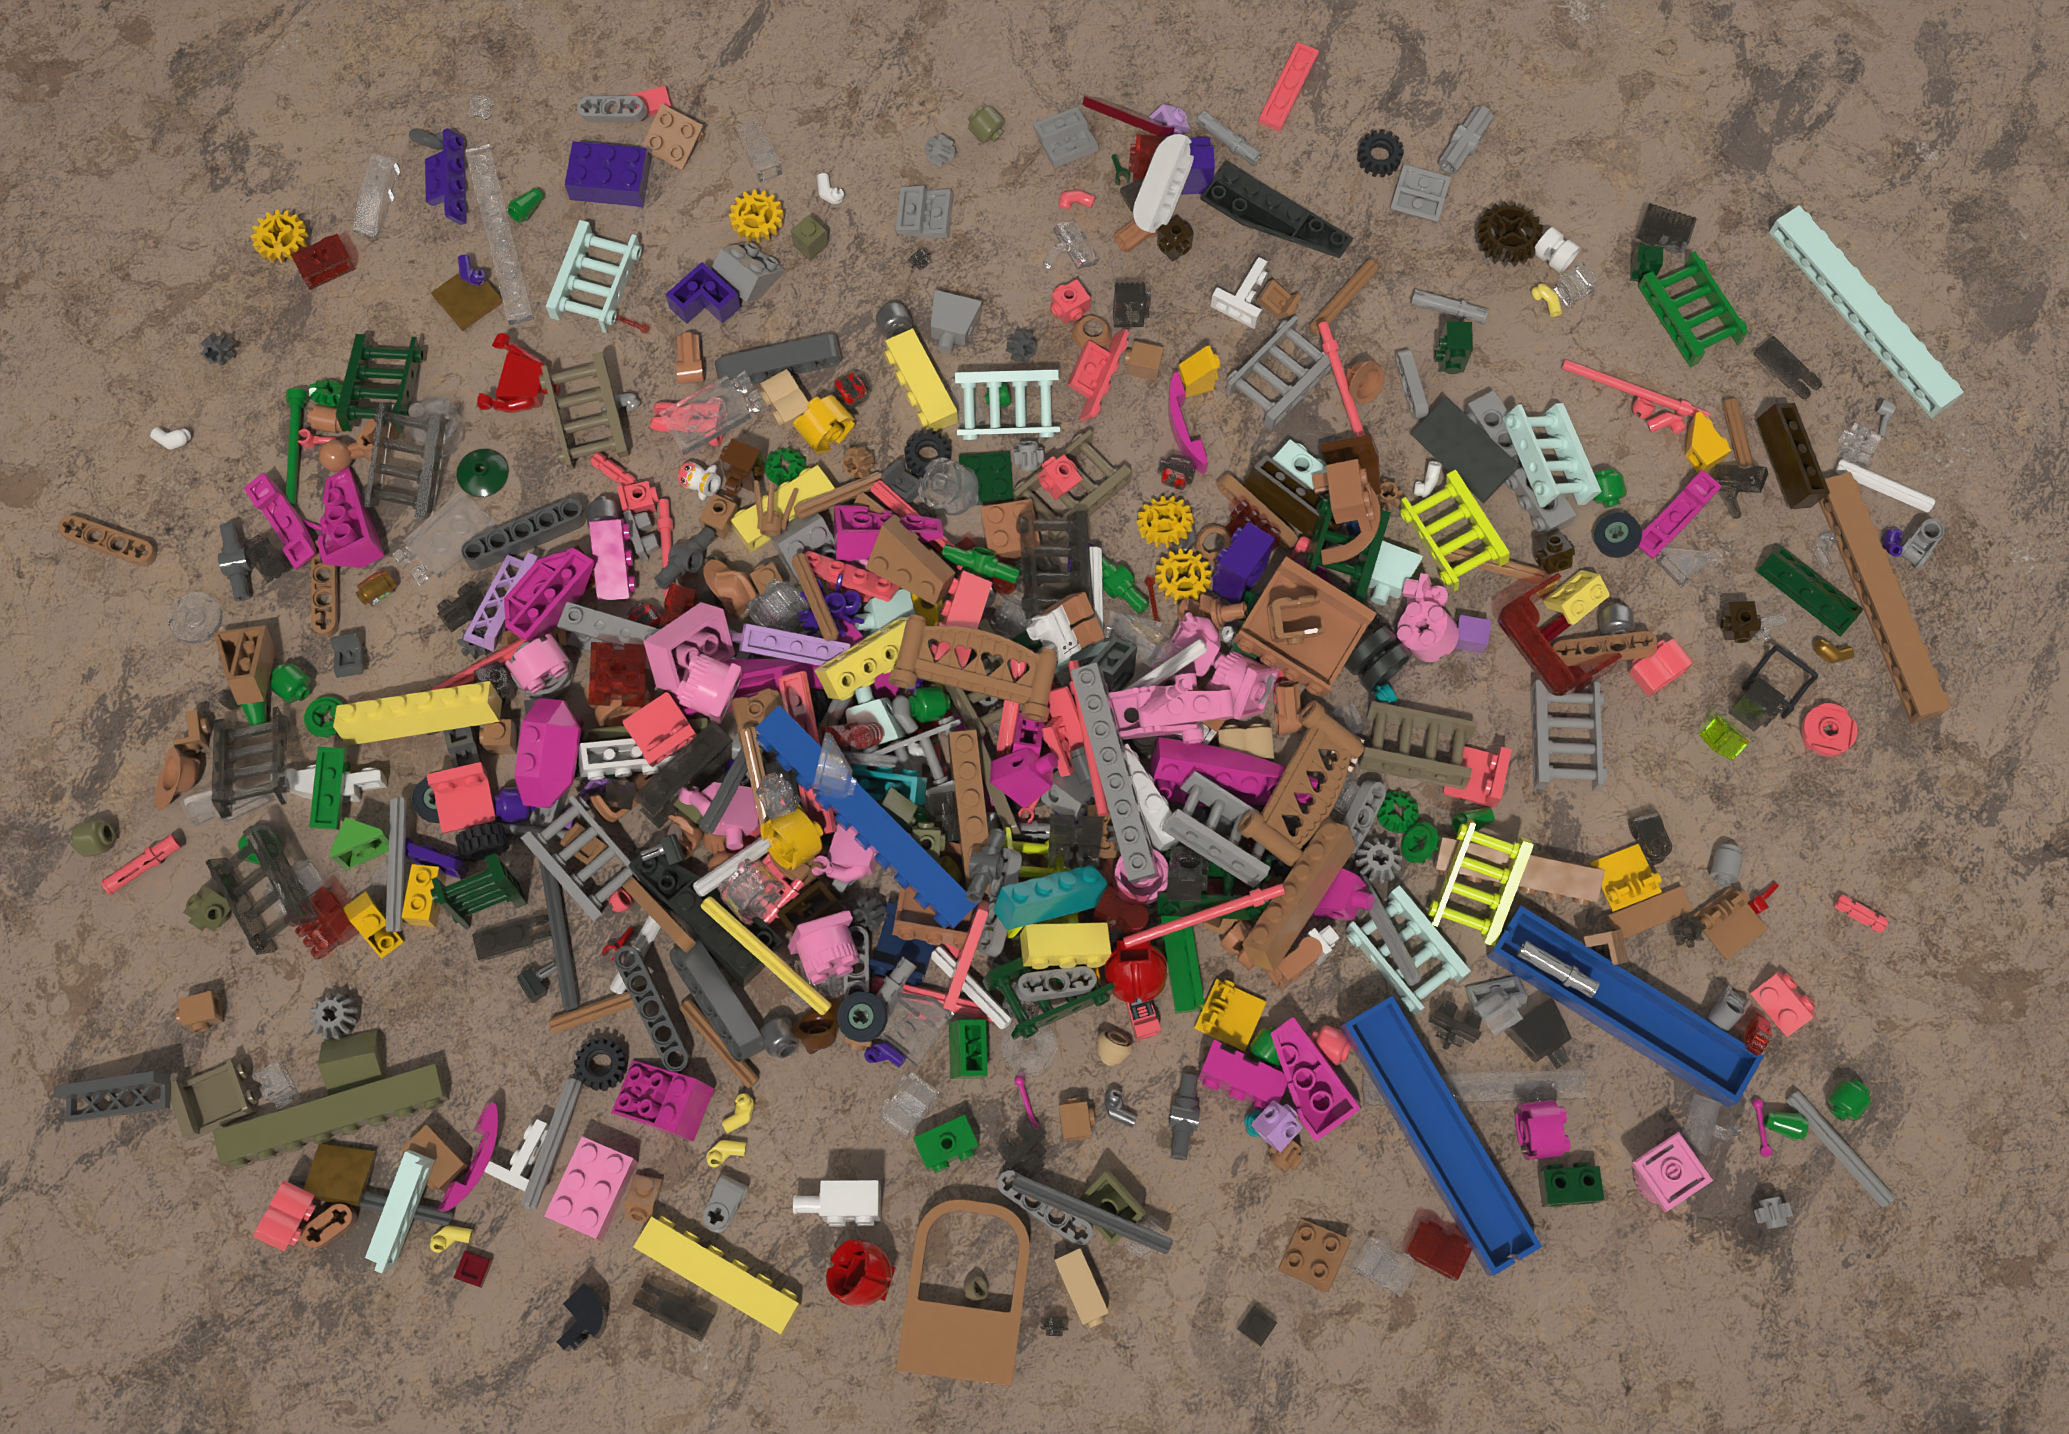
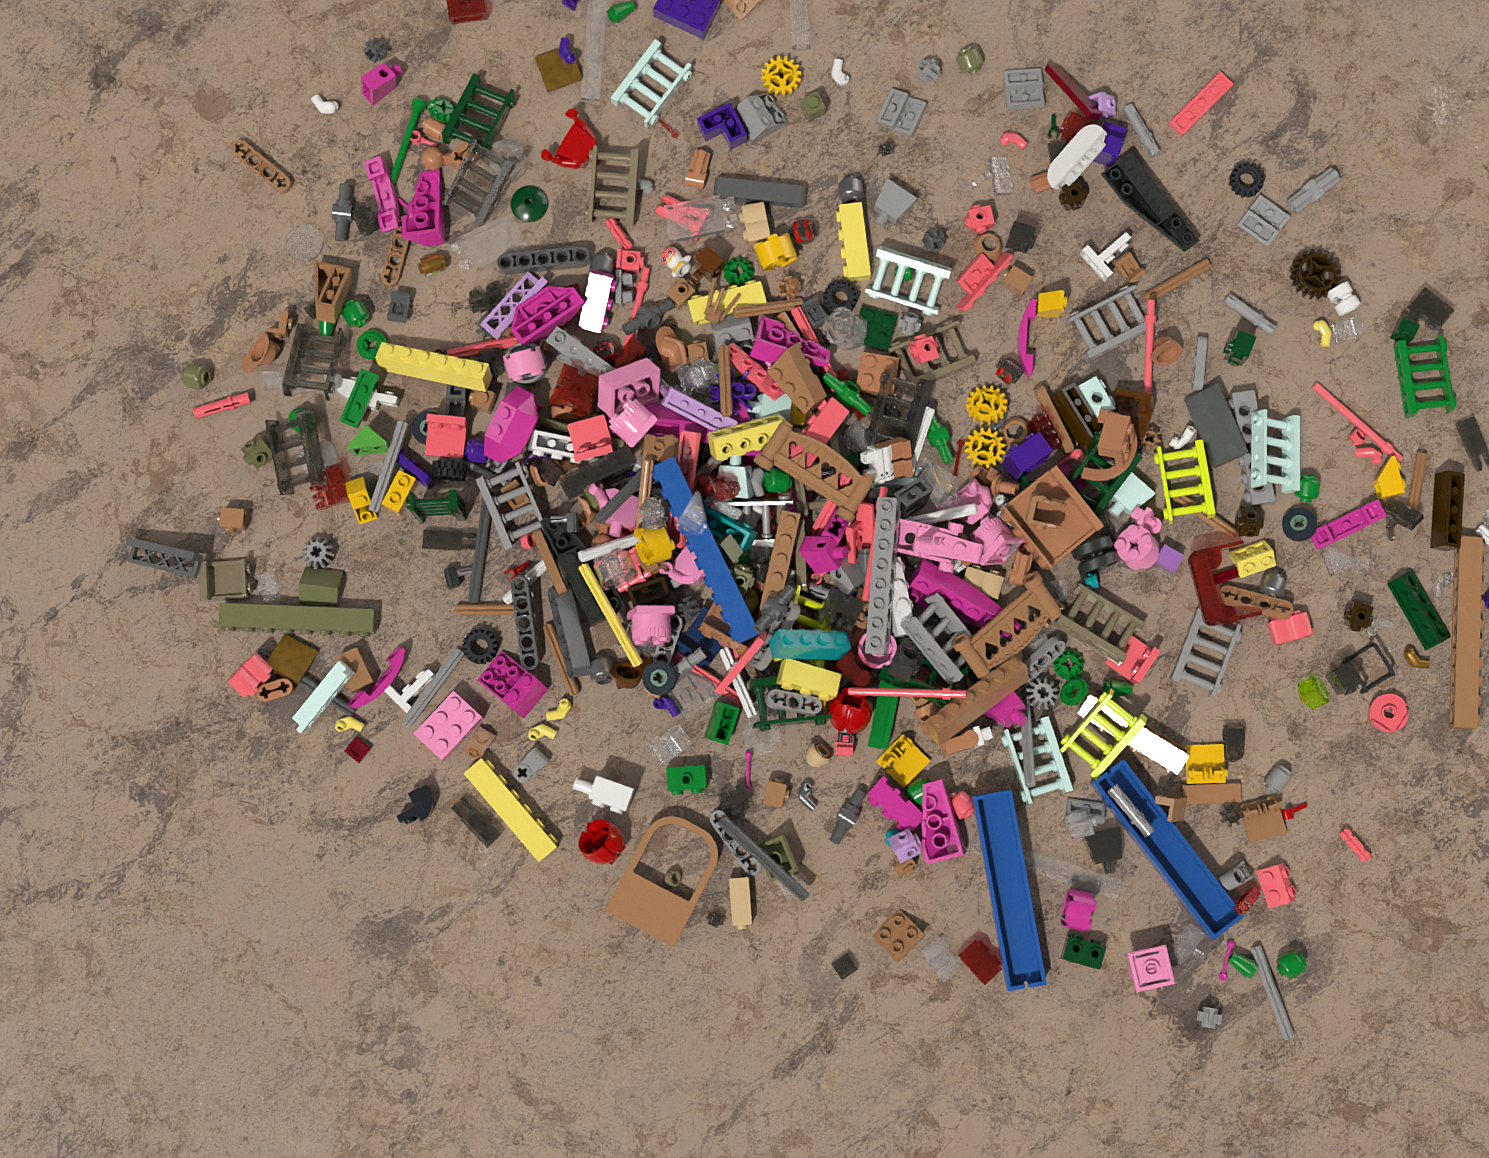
camera: 20 degrees right, 10 degrees up
clear smoke hips [1428,1000,1482,1050] -> none
none -> dark pink torso [361,63,403,106]

